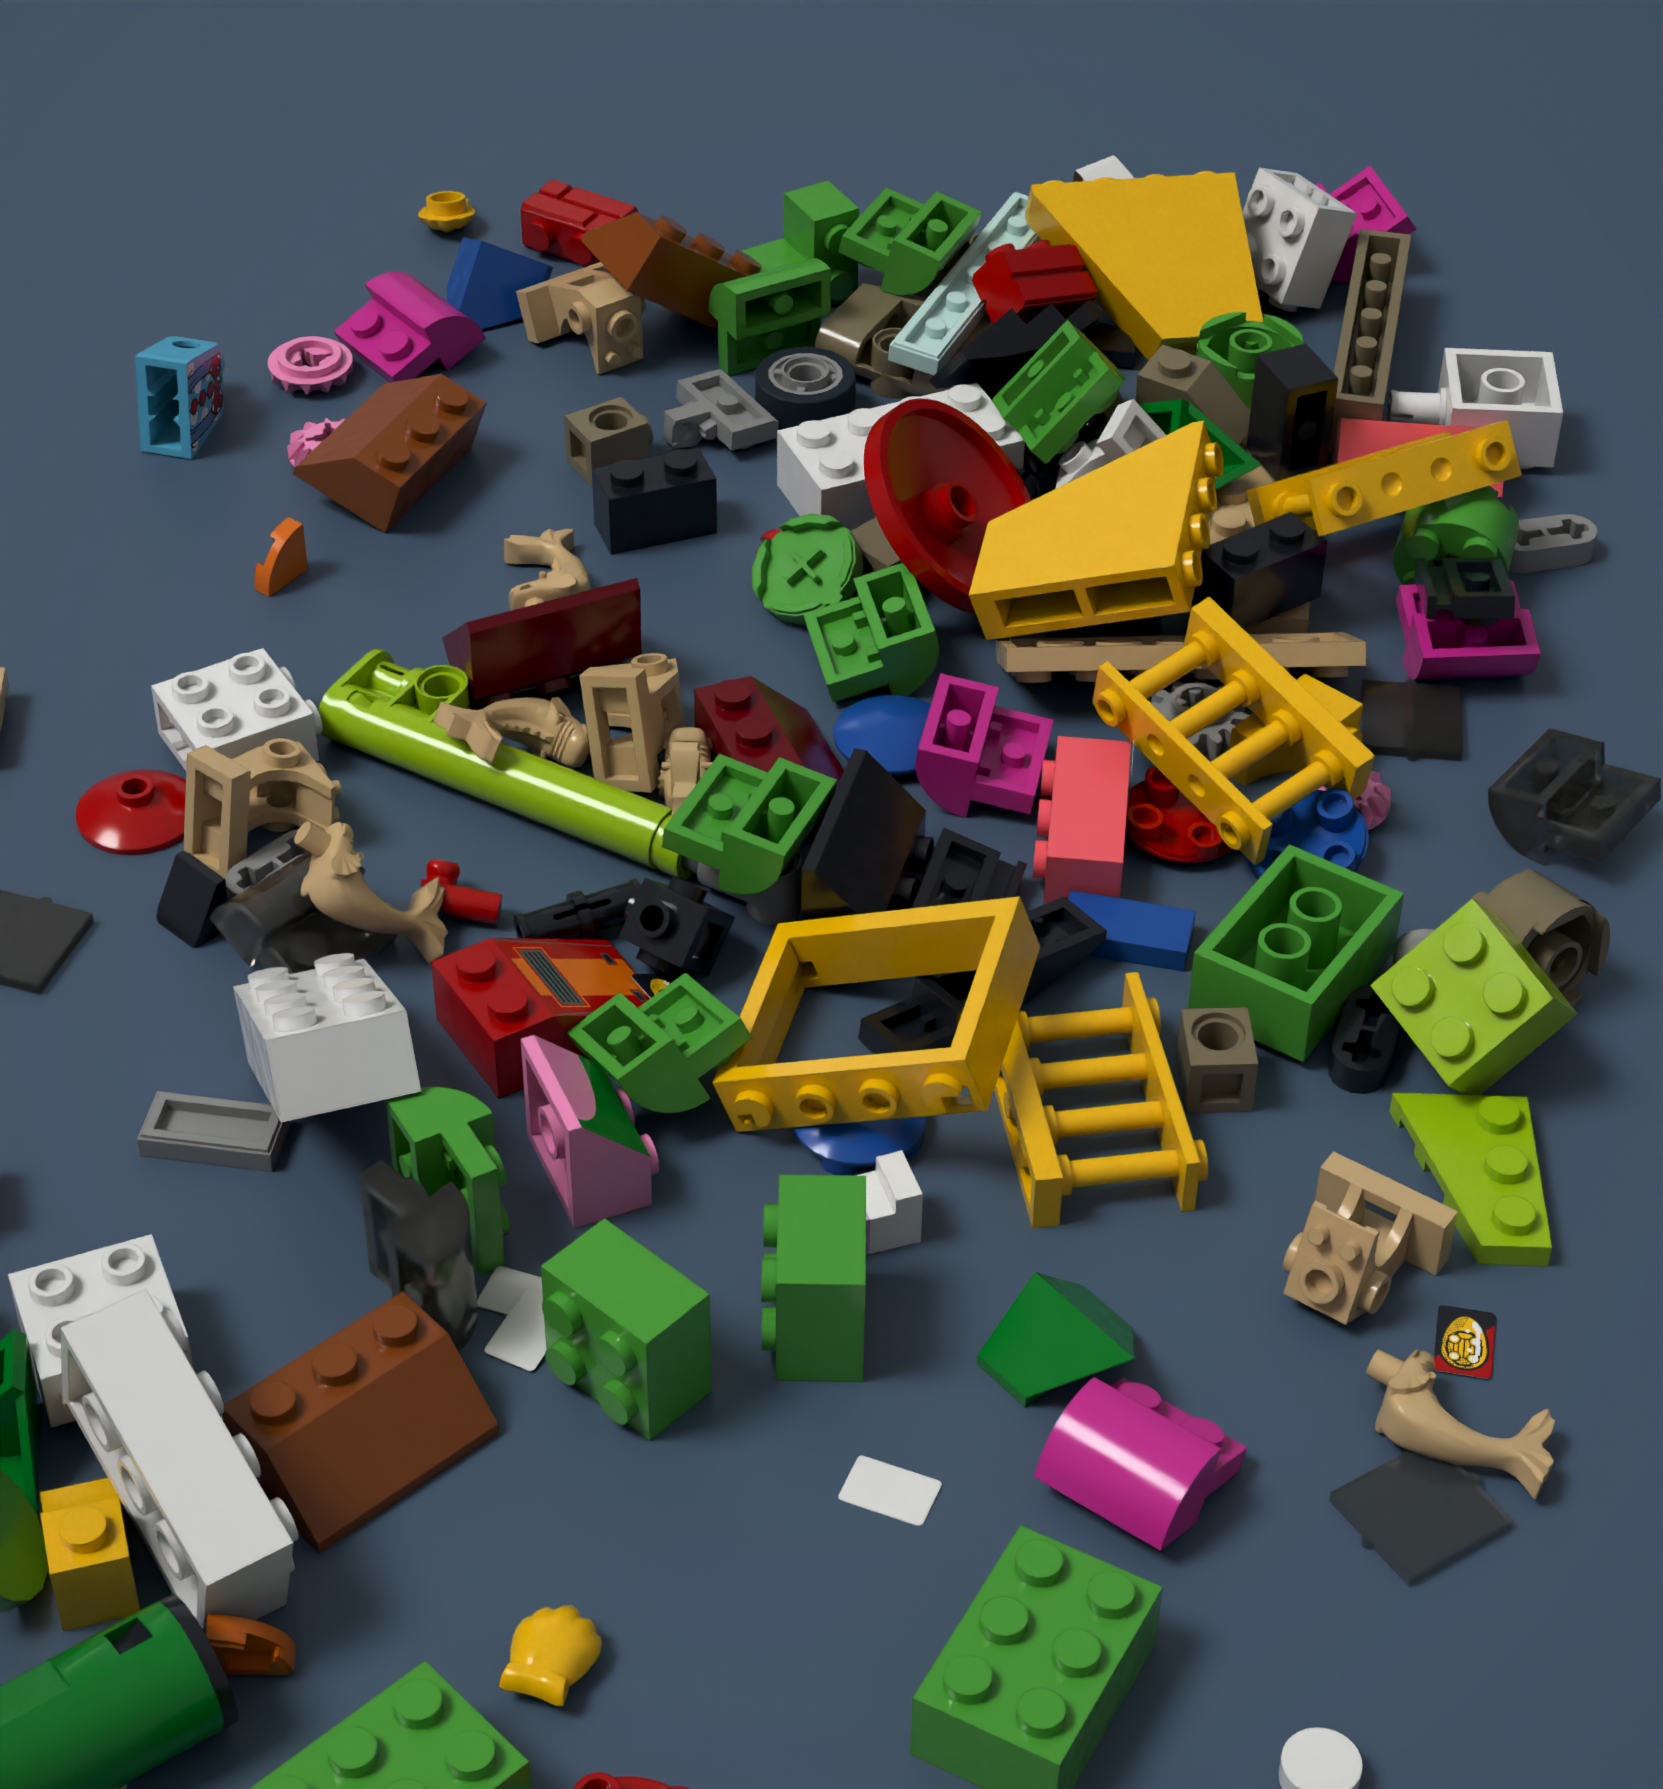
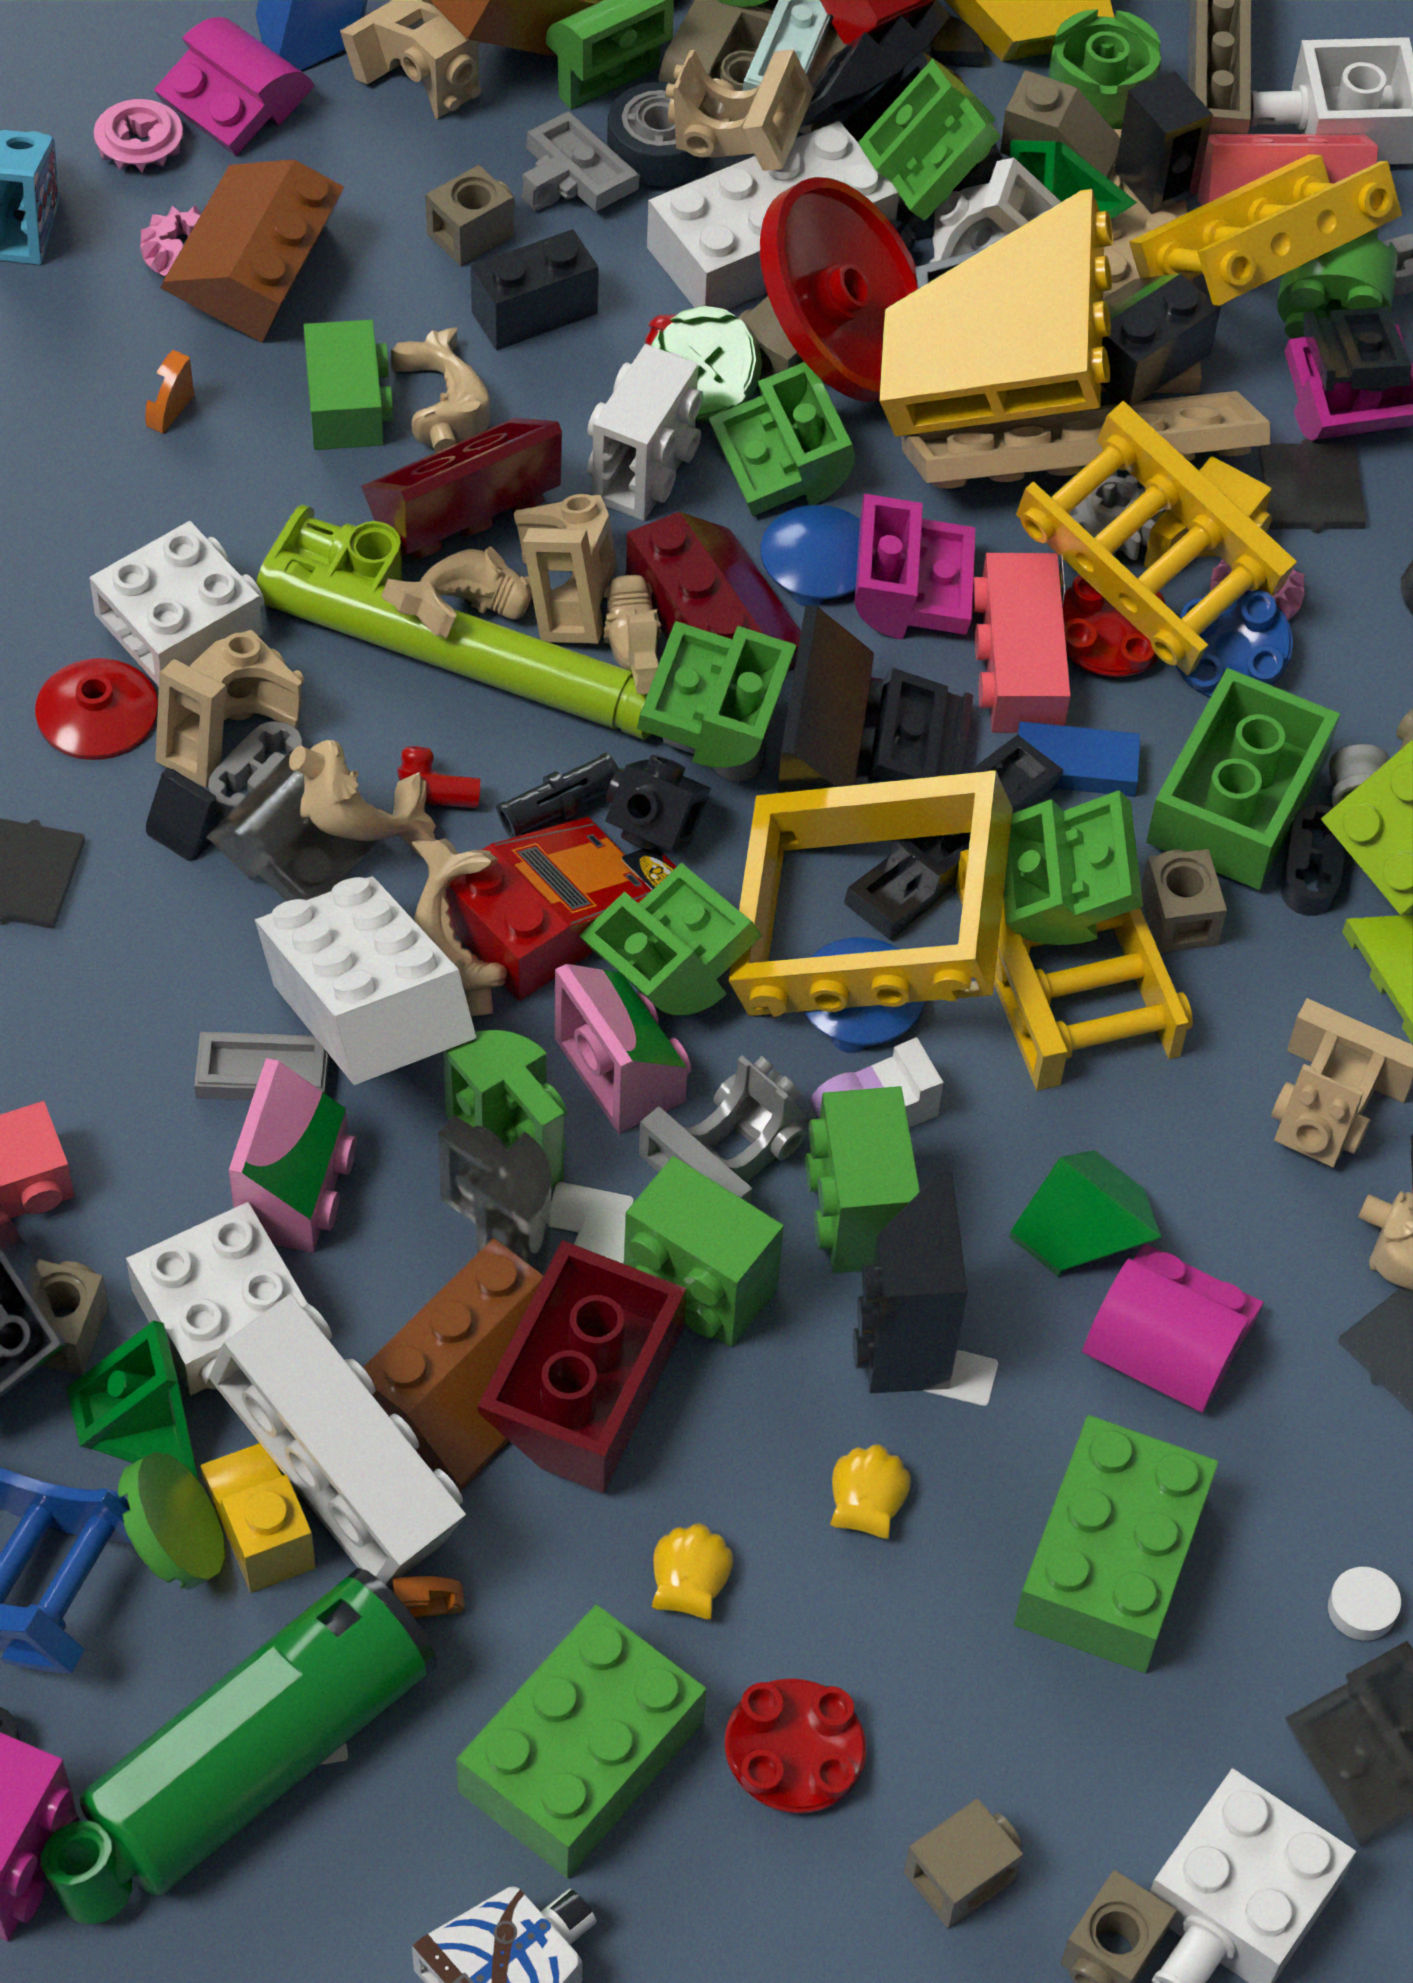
camera: 10 degrees left, 15 degrees up
none -> bright pink slope [229,1058,357,1253]
none -> bright green brick [304,319,393,450]
none -> tan animal [412,838,507,1016]
none -> dark red slope [477,1240,687,1494]
none -> white brick [587,344,703,521]
none -> light grey tile [639,1055,809,1204]
none -> tan tile [665,49,814,171]
none -> yellow animal [830,1444,911,1539]
none -> black slope [853,1172,968,1393]
none -> bright green brick [1003,790,1143,945]

